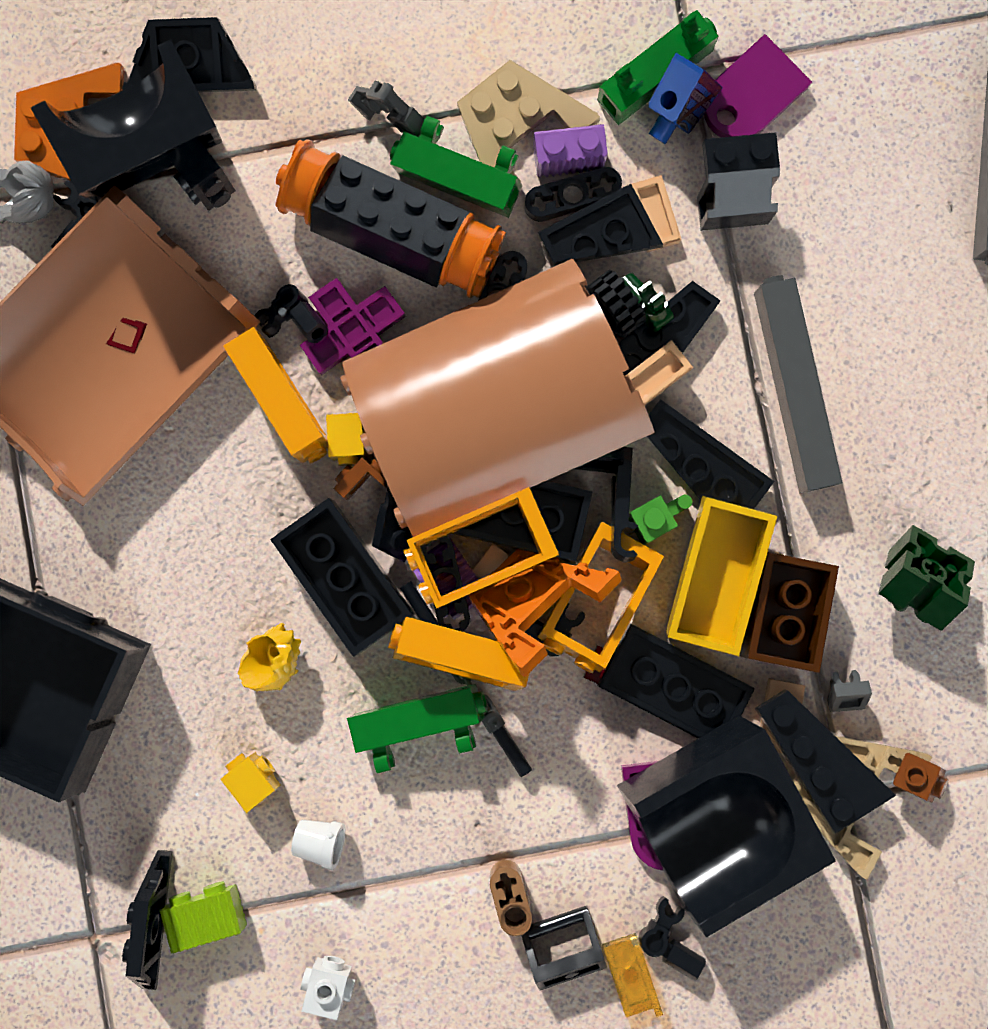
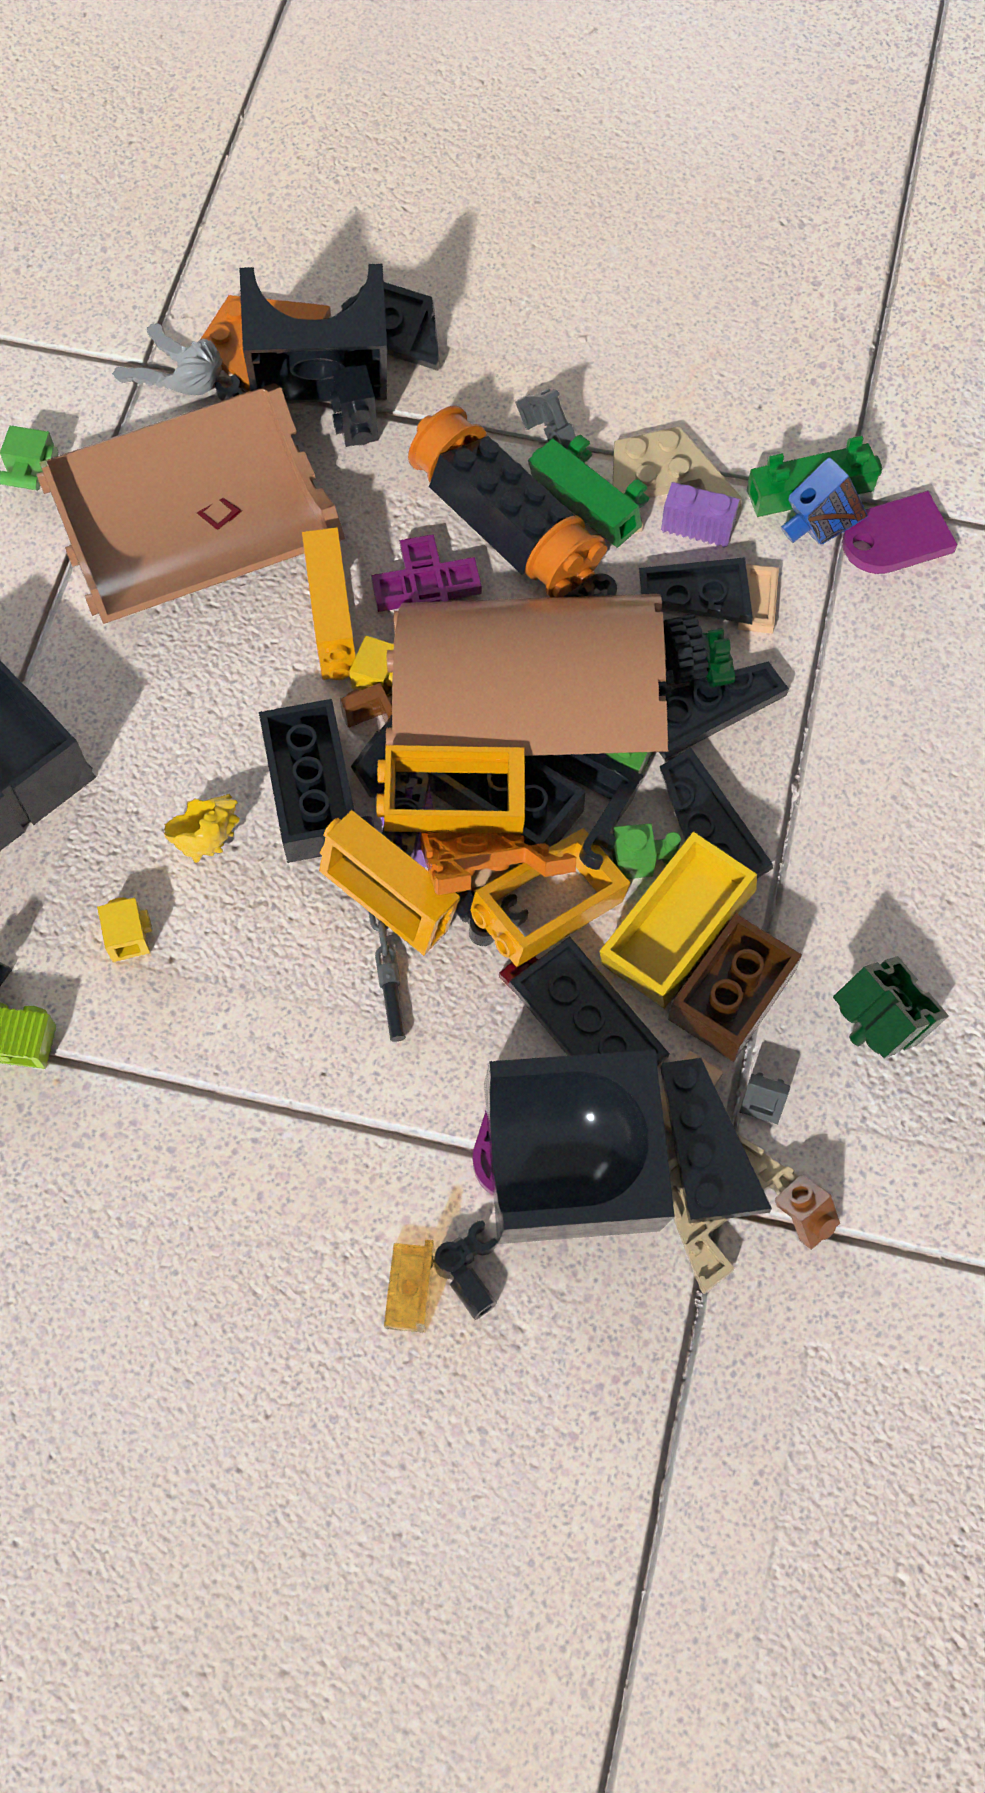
camera: 20 degrees right, 20 degrees down
black bar [254,284,329,343] -> none
white piece [291,820,346,870] -> none
white brick [300,956,355,1020] -> none
green brick [347,684,488,773] -> none
medium nougat beam [490,859,532,936] -> none
black tile [521,905,607,991] -> none
black beam [525,167,622,222] -> none
light nougat tile [624,340,693,406] -> none
black piece [697,132,780,231] -> none
dark grey brick [754,275,843,493] -> none

